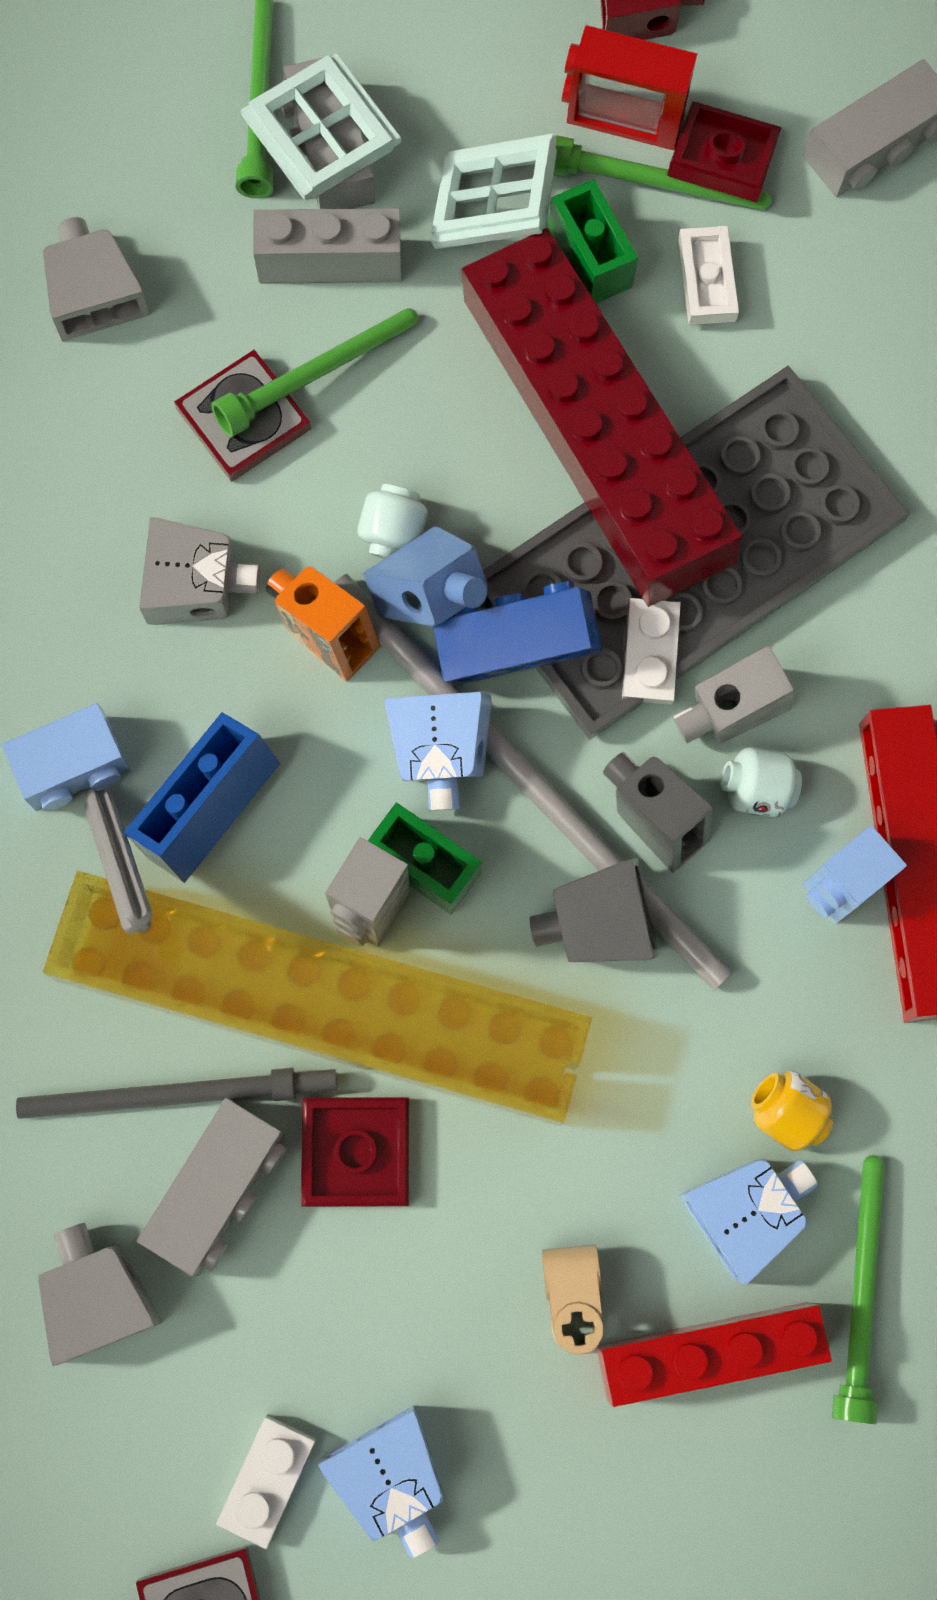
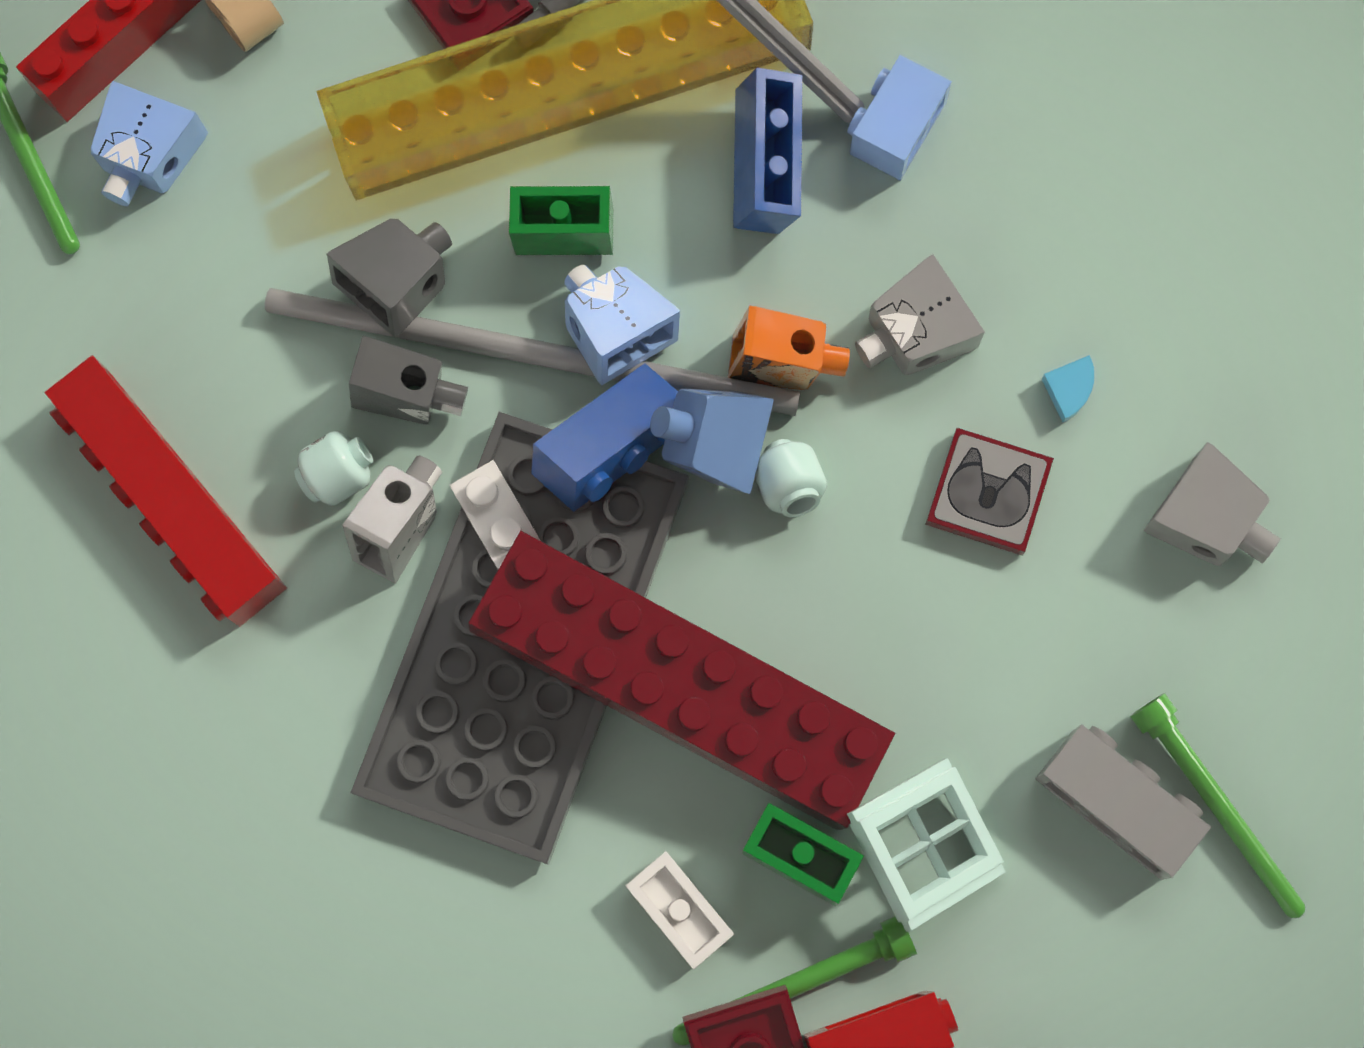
camera: 155 degrees right, 0 degrees up
bright green piece [211,308,418,438] -> none
light aqua piece [241,53,401,201] -> none
light grey brick [253,208,401,283] -> none
light grey brick [325,837,410,947] -> none
yellow head [751,1070,833,1151] -> none
light blue brick [803,825,907,923] -> none
none -> medium azure tile [1042,355,1094,423]

